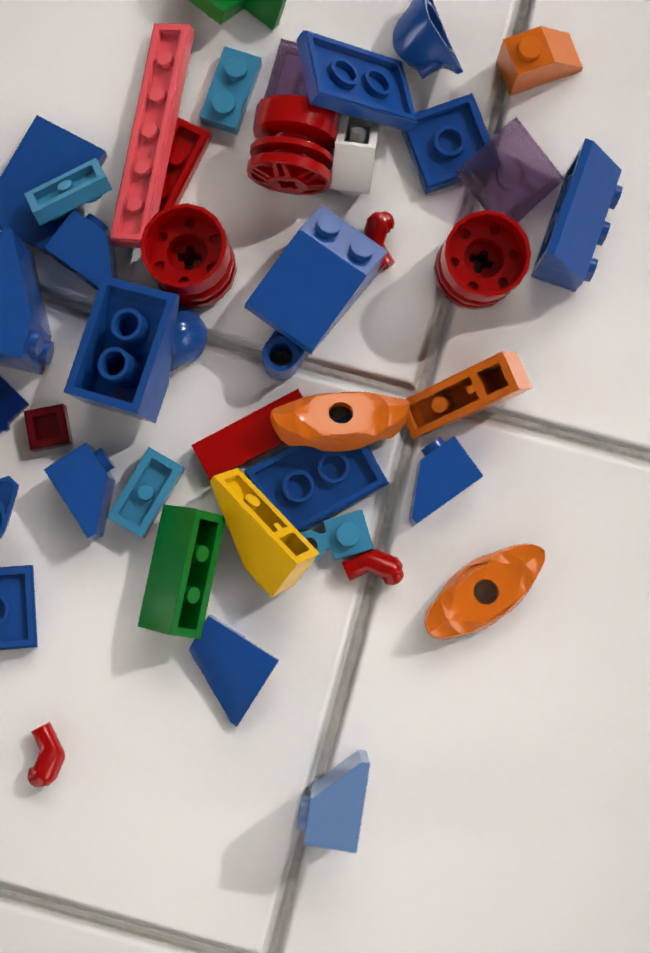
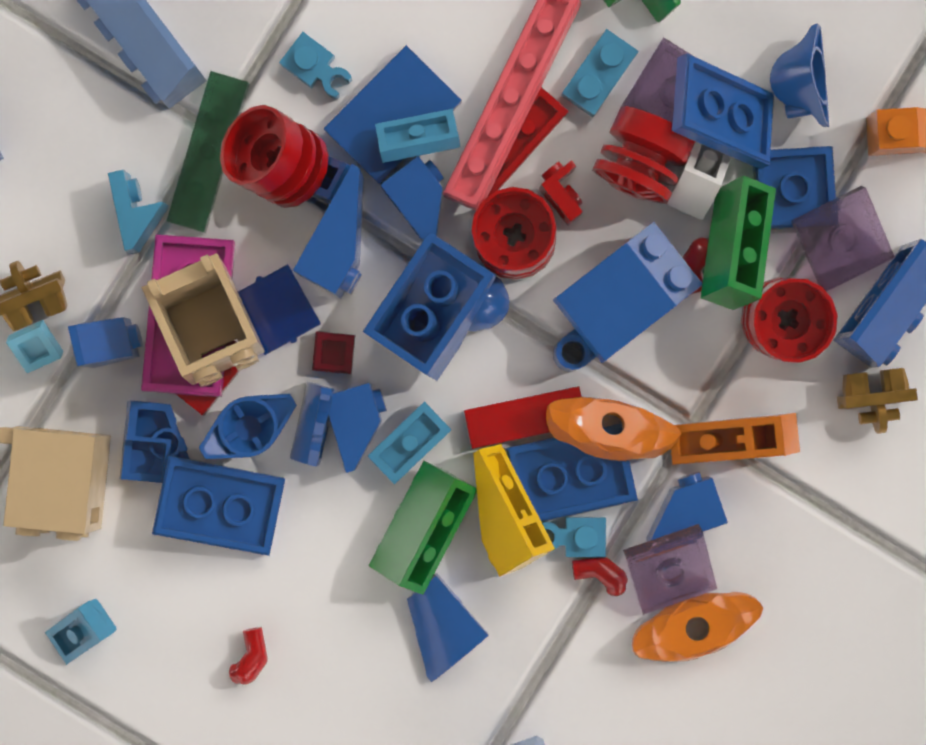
camera: 20 degrees right, 5 degrees up
none -> blue slope [290,381,335,467]
none -> red bracket [539,160,583,226]
none -> clear purple tile [623,524,717,615]
none -> green brick [700,175,776,310]
none -> pearl gold hips [837,368,918,434]

